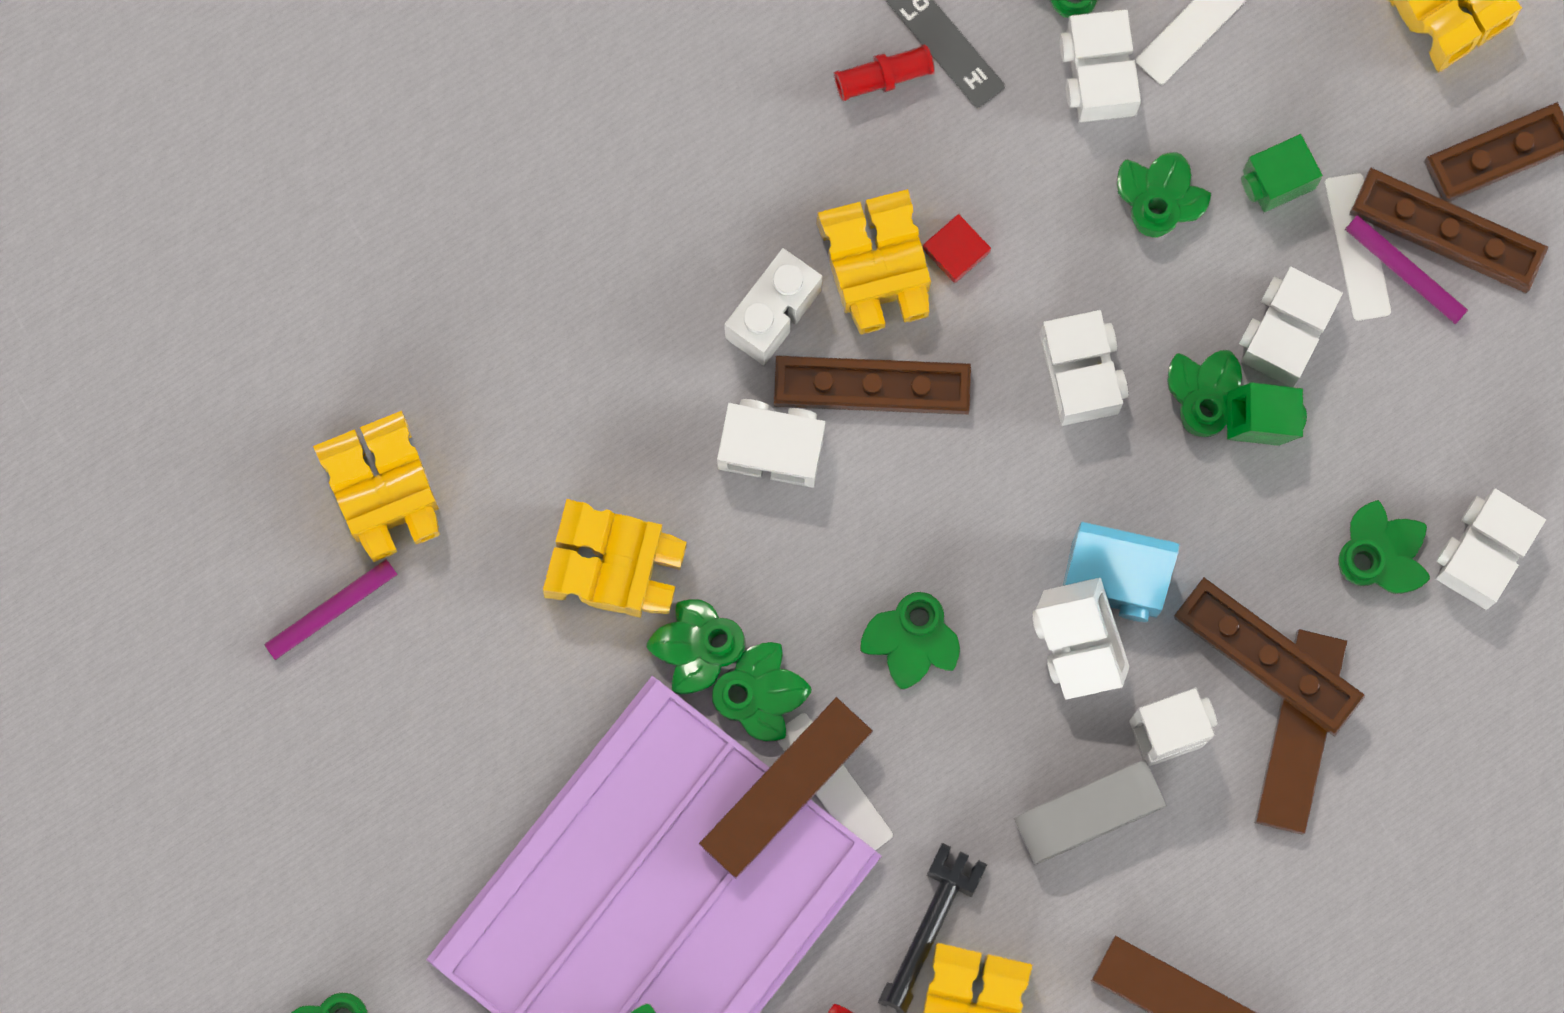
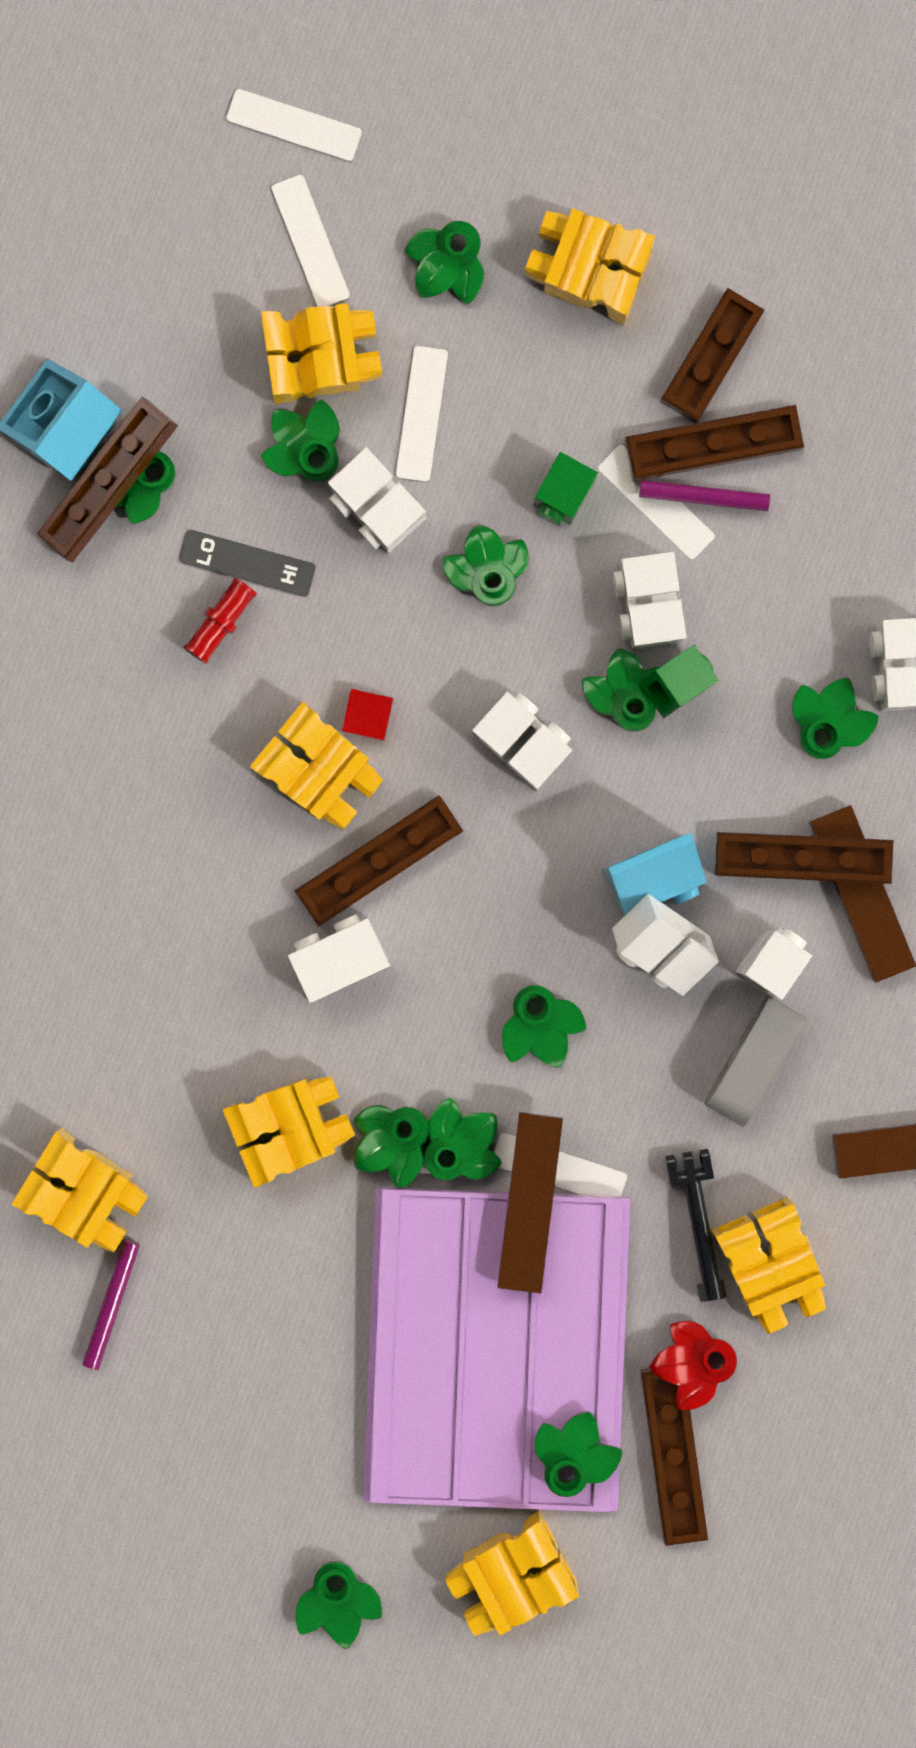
camera: 35 degrees left, 10 degrees up
white piece [724,248,823,366] -> none

